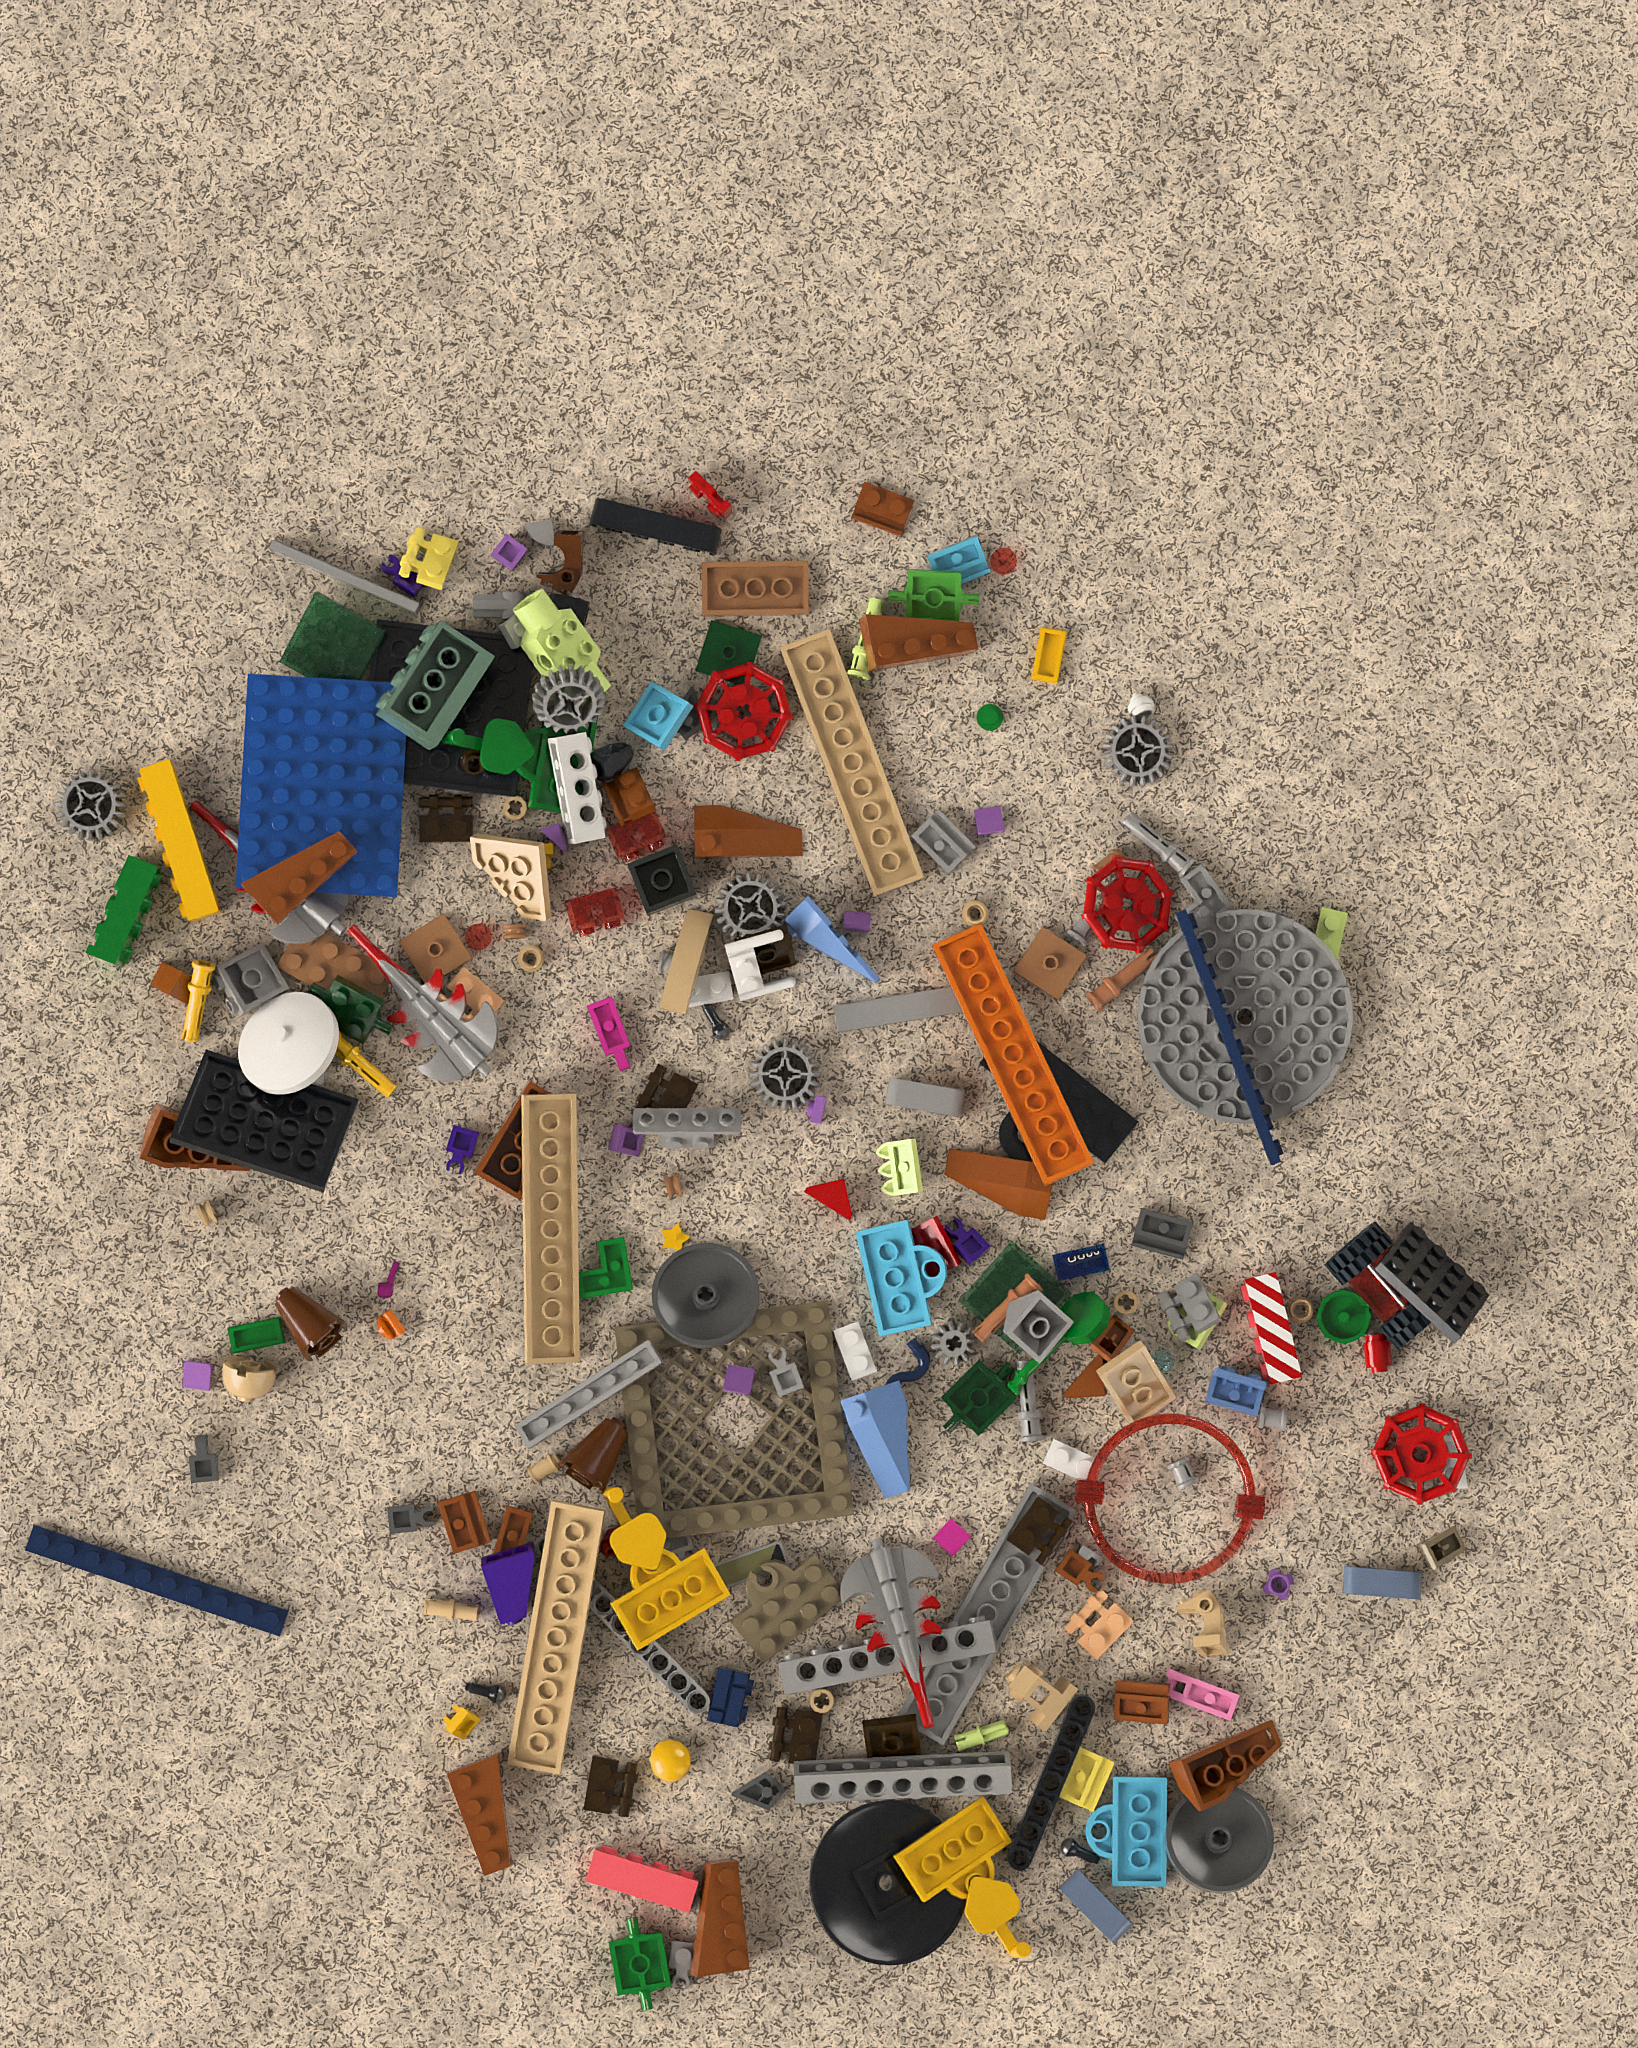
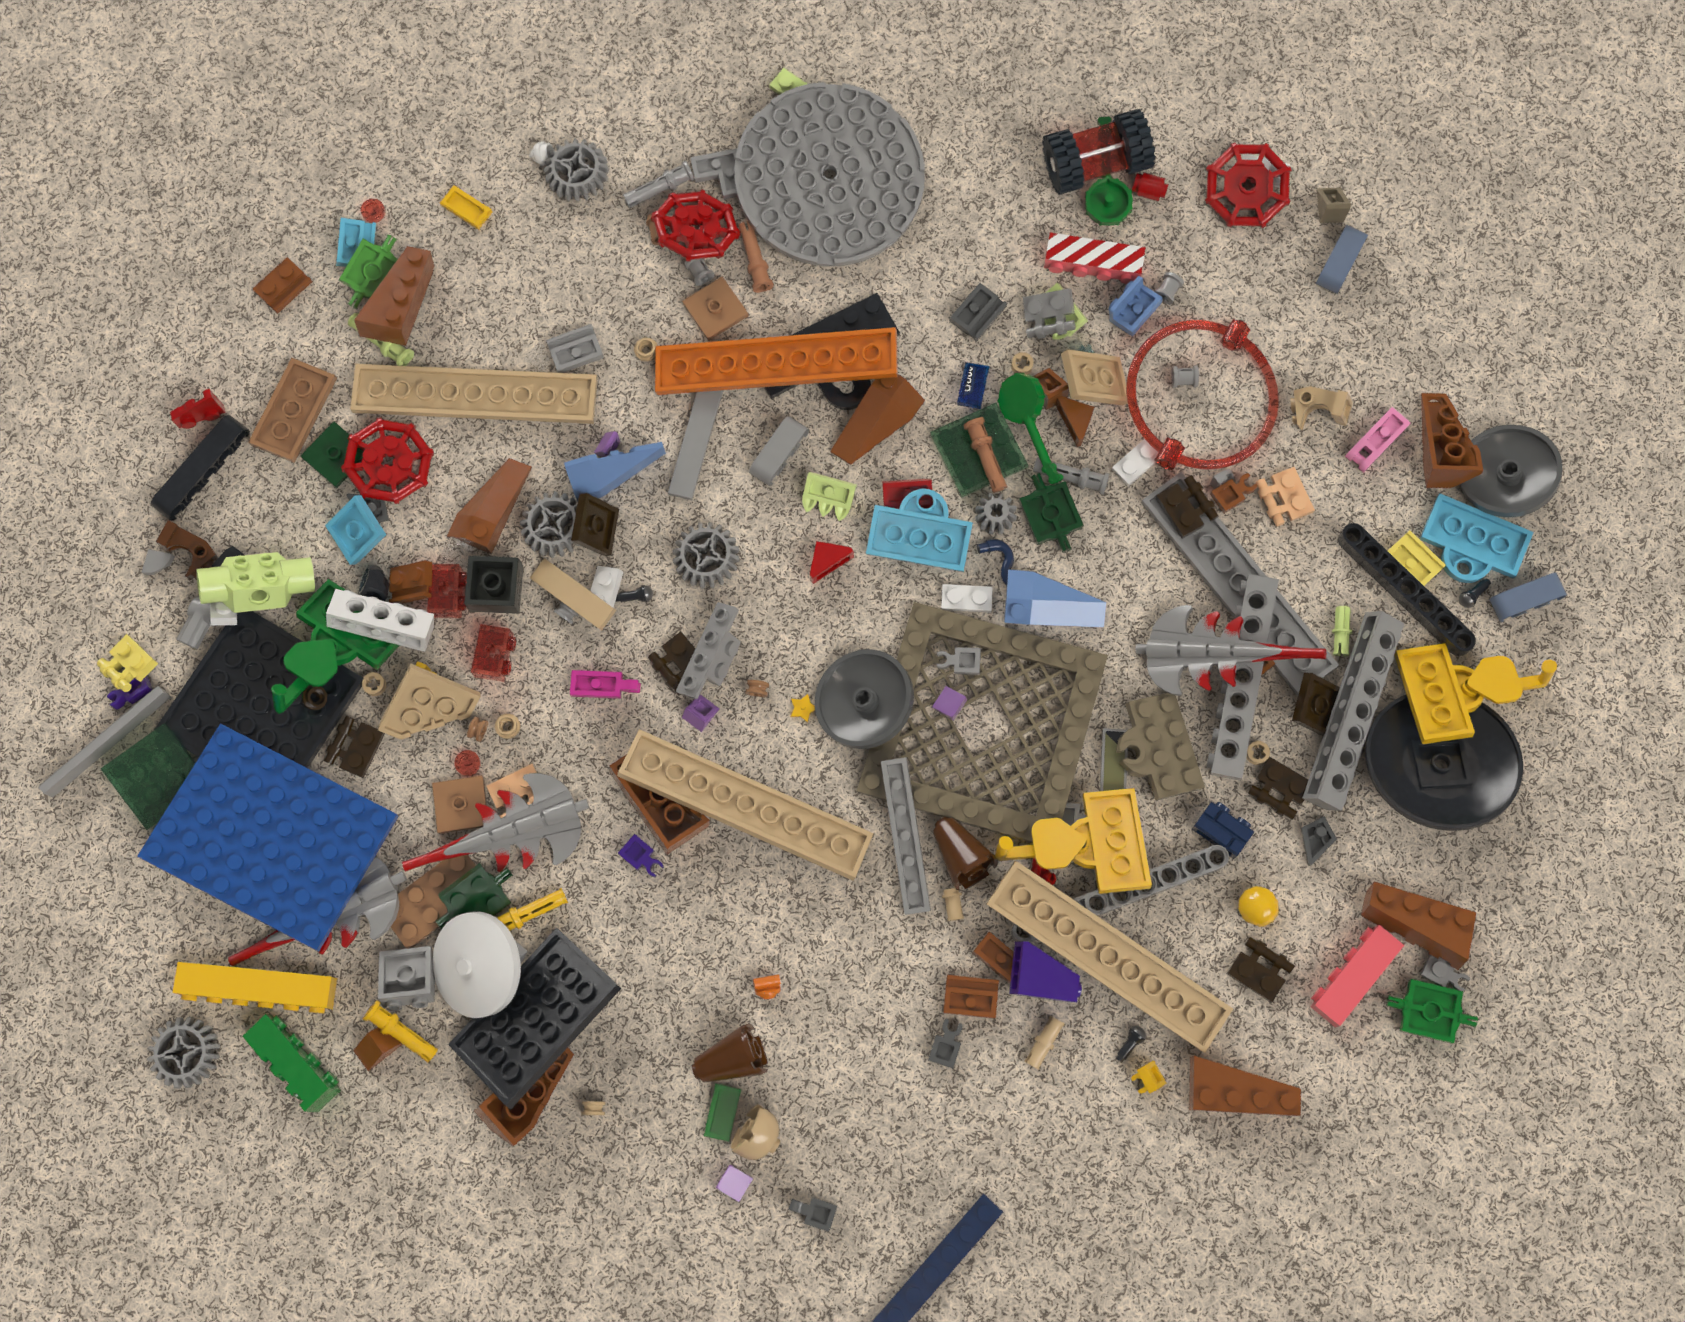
camera: 65 degrees left, 10 degrees down
dark orange wedge [240,831,357,925] -> none
sand green brick [376,620,495,750] -> none
magenta hand [377,1261,400,1298] -> none
medium lavender plate [491,533,528,572] -> none
light grey gear [532,664,605,734] -> none
medium lavender slope [540,824,568,852] -> none
green plate [579,1237,633,1299] -> none
white plate [725,930,796,1002] -> none
medium lavender plate [806,1095,826,1124] -> none
dark pink tile [933,1518,971,1556] -> none
dark purple plate [944,1218,991,1266] -> none
medium lavender slope [974,806,1005,836] -> none
green plate [976,704,1003,731] -> none
light grey slope [1003,1290,1074,1364] -> none
tan tile [1005,1663,1078,1732] -> none
dark orange plate [1114,1679,1170,1724] -> none
dark blue plate [1175,909,1284,1165] -> none
medium lavender plate [1263,1569,1294,1600] -> none
tan plate [1287,1296,1314,1323] -> none
black plate [1375,1222,1489,1344] -> none

